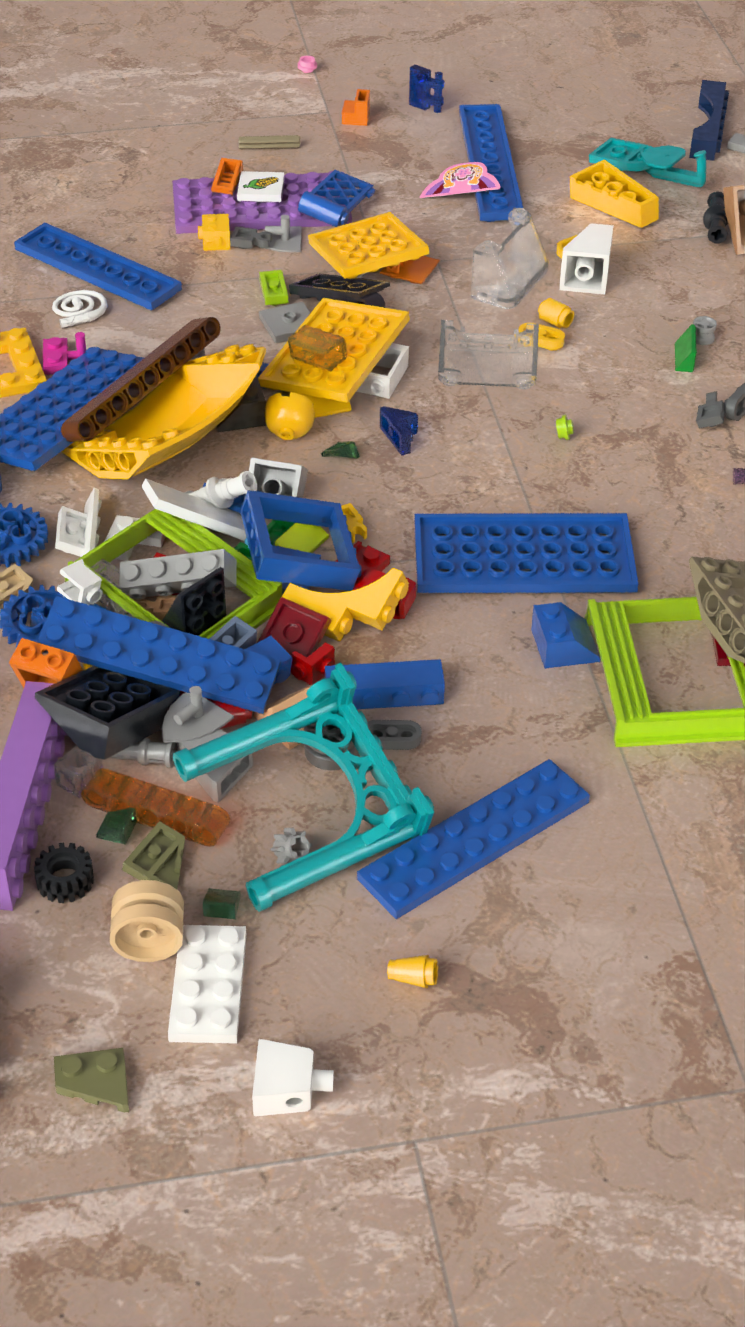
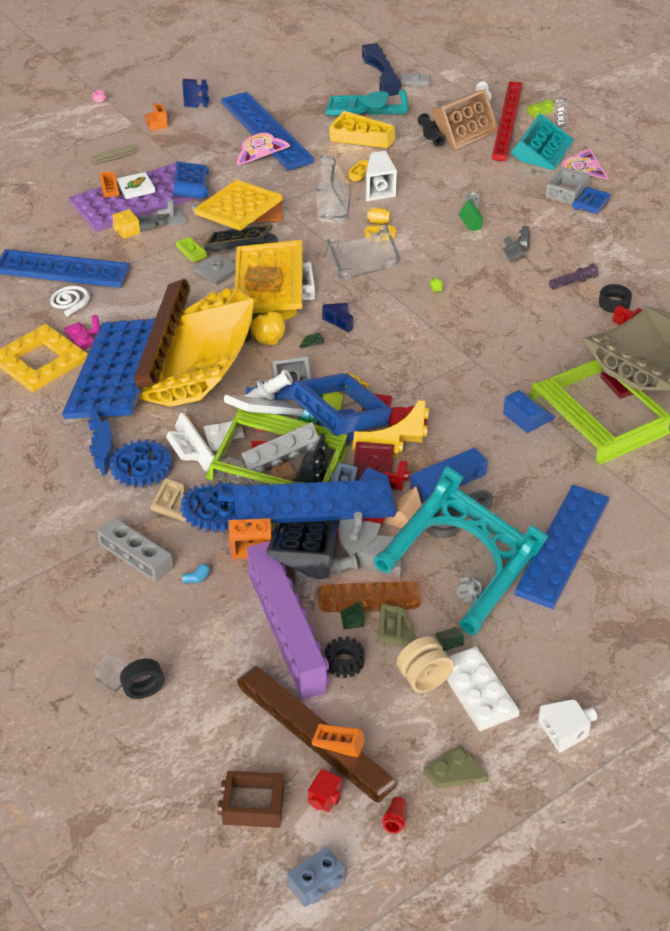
camera: 25 degrees left, 0 degrees up
white window [57,559,103,605] -> none
yellow cone [387,955,438,988] -> none
blue piece [414,513,639,593] -> none

